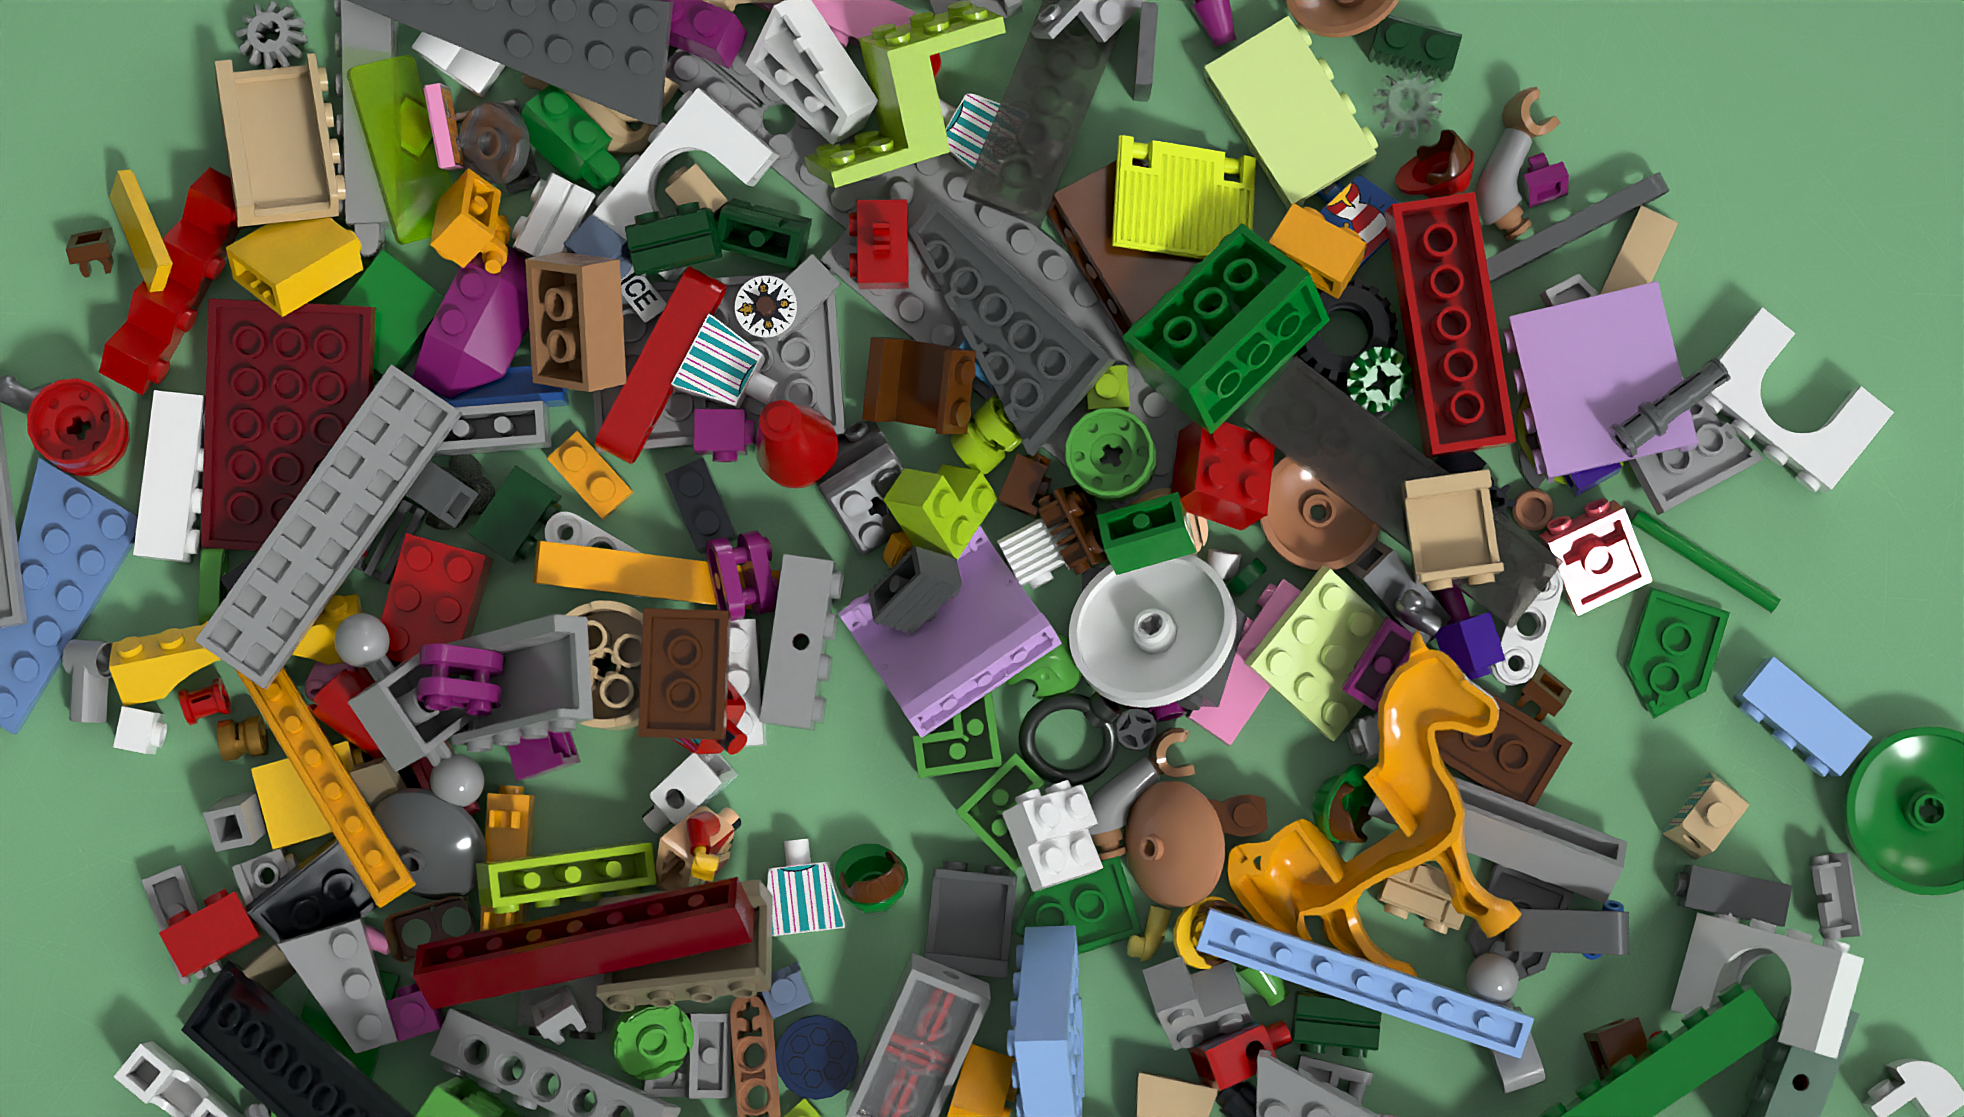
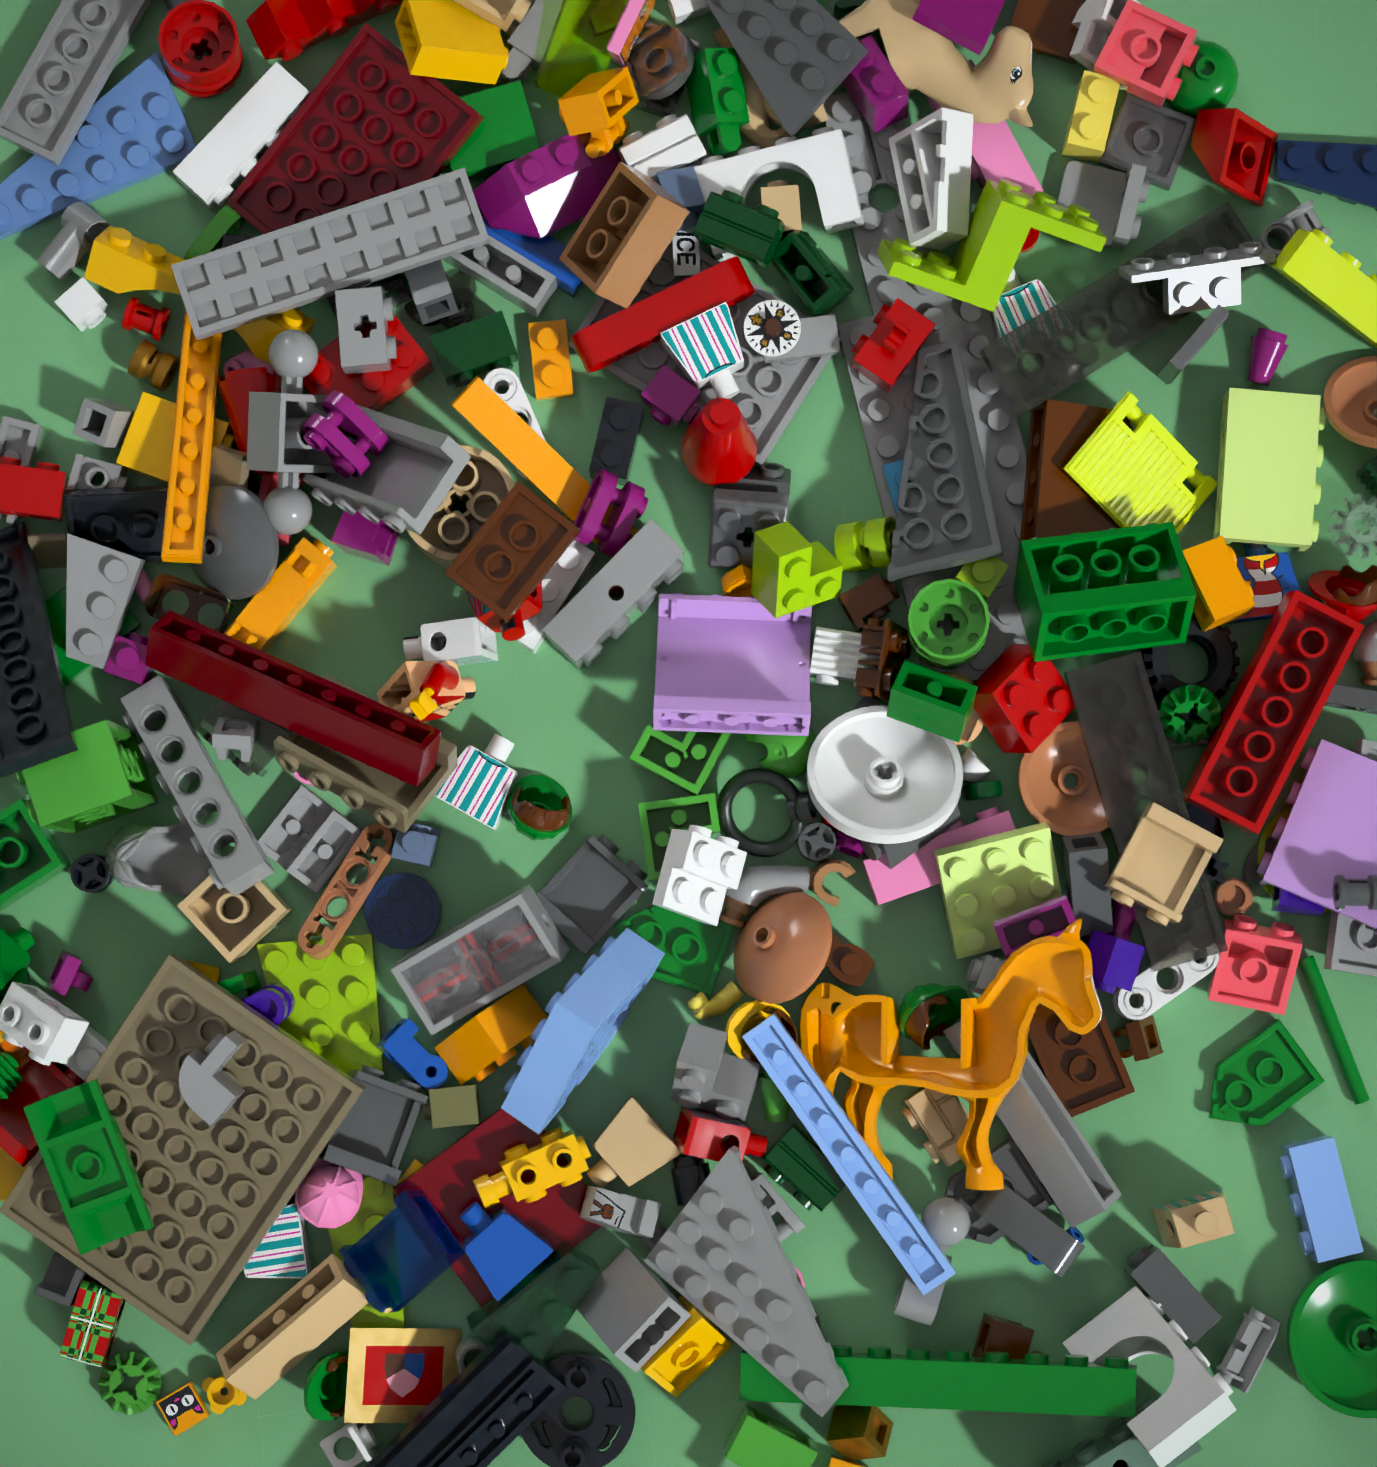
camera: 25 degrees right, 0 degrees up
lime brick [475,841,657,914] -> none
bright green tile [610,1004,694,1081] -> none
reddish brown panel [862,337,976,434] -> none
dark grey brick [868,546,962,635] -> none
flat silver arm [1395,589,1442,636] -> none
none -> light grey brick [335,286,397,374]

